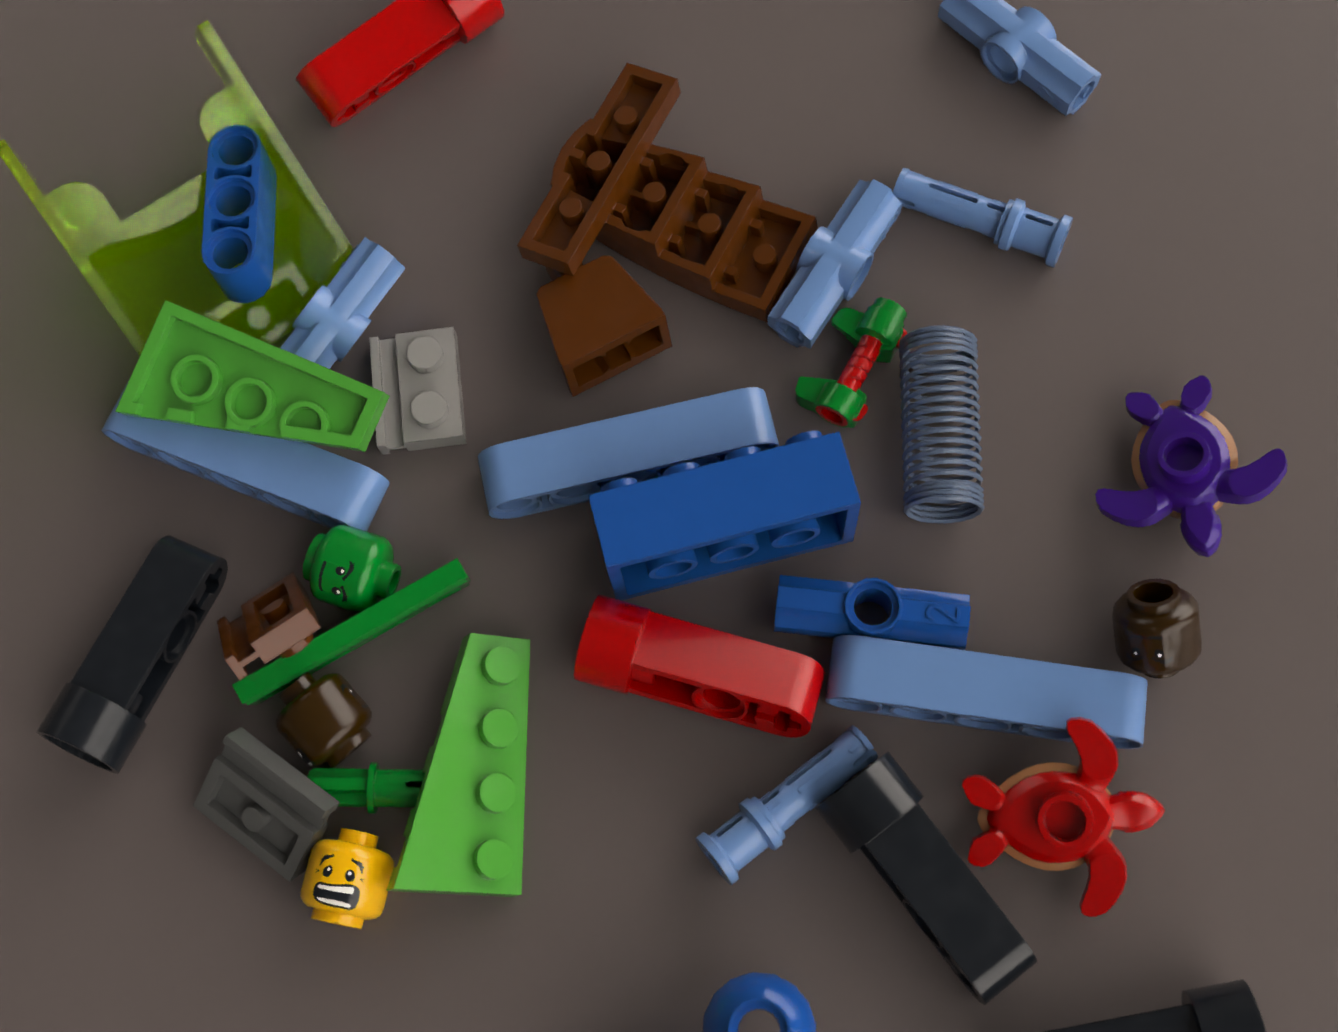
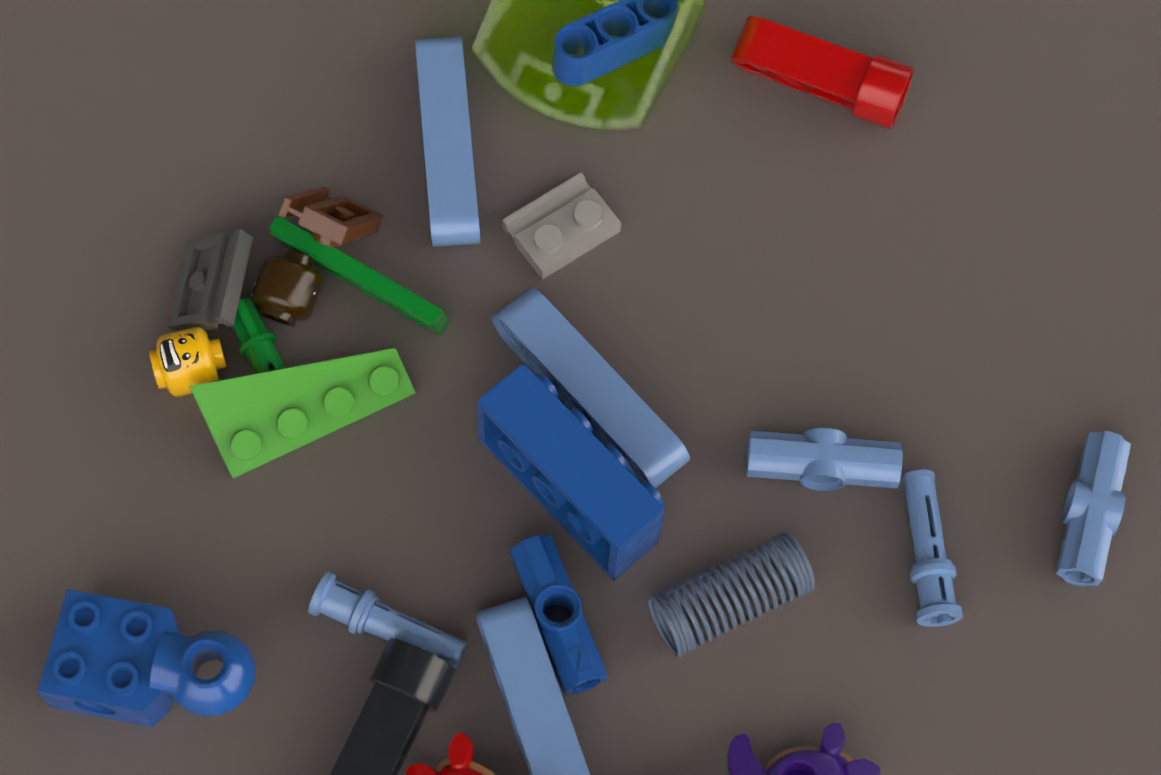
camera: 50 degrees right, 5 degrees down
black beam [36,535,228,774] -> none
bright green wing [115,300,390,452] -> none
medium blue piece [281,237,406,369] -> none
green head [303,525,401,614] -> none
reddish brown slope [517,63,818,323] -> none
reddish brown torso [536,255,672,397] -> none
red beam [574,594,825,738] -> none
green piece [795,297,908,428] -> none

